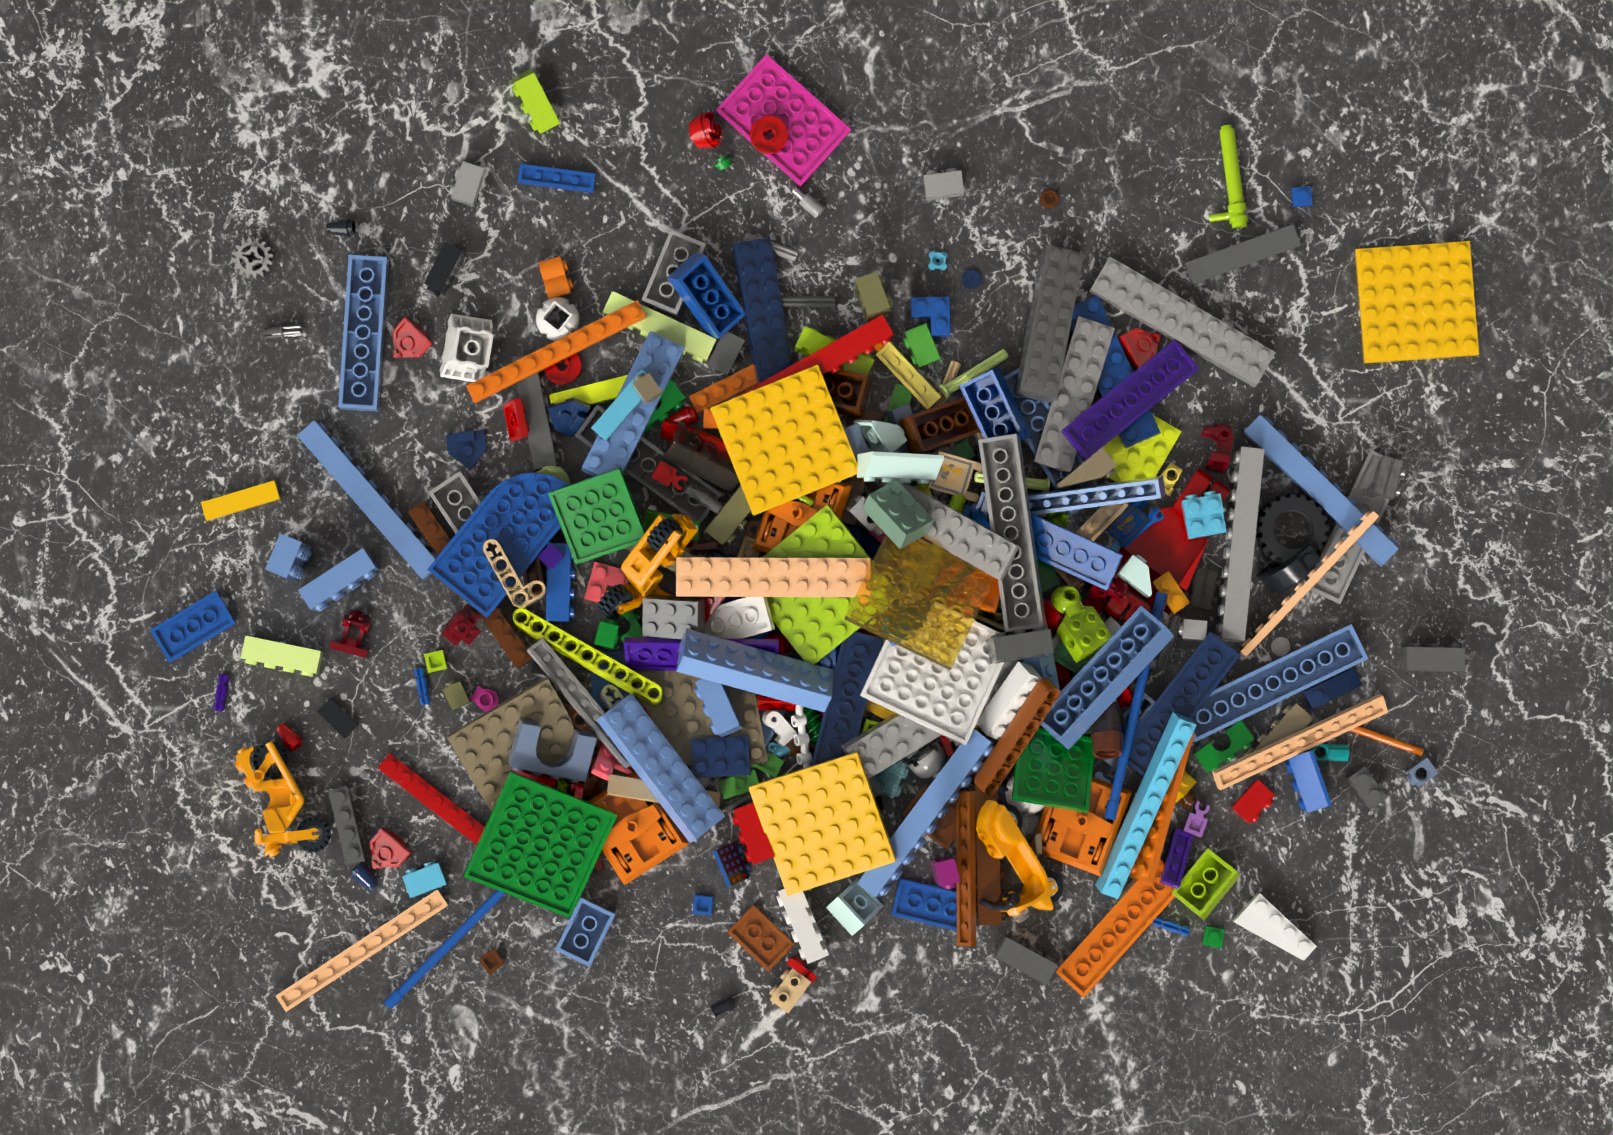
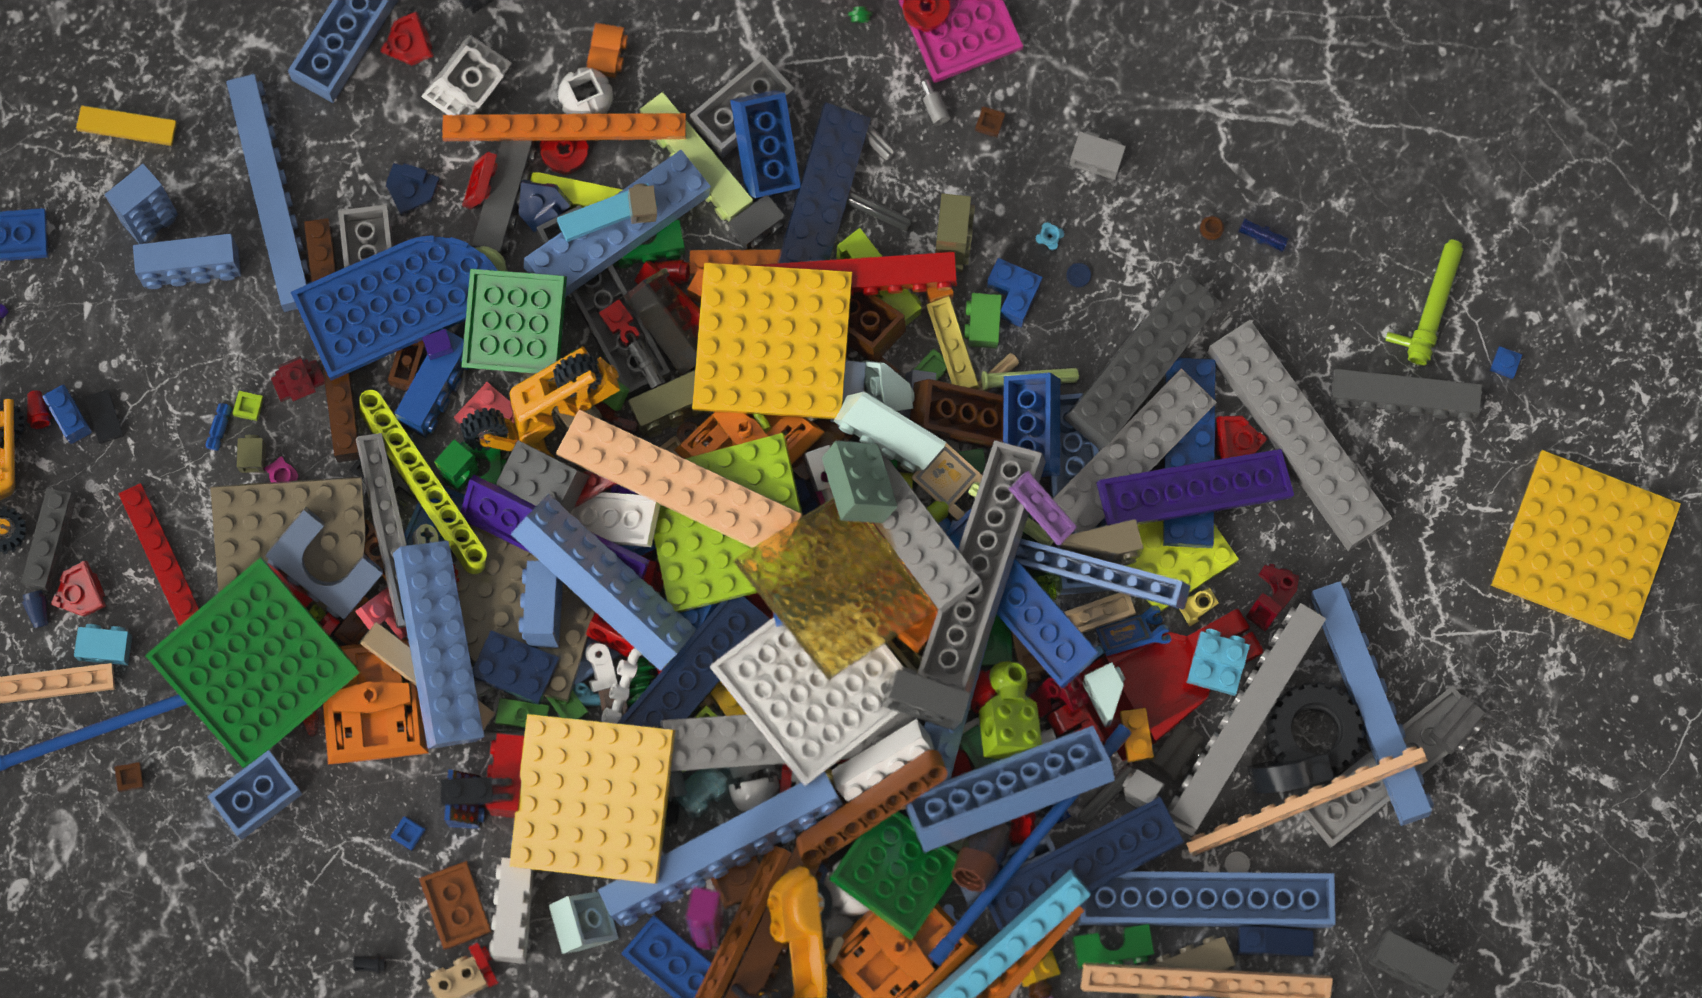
camera: 25 degrees right, 10 degrees down
yellowish green brick [241,636,323,677] -> none
dark red tile [329,610,371,659] -> none
tan beam [483,539,547,608] -> none
none -> blue brick [42,385,92,444]
none -> black hinge [441,777,513,806]
none -> reddish brown plate [975,106,1005,138]
none -> medium lavender tile [1008,471,1077,545]
none -> clear blue pin [1238,218,1289,252]

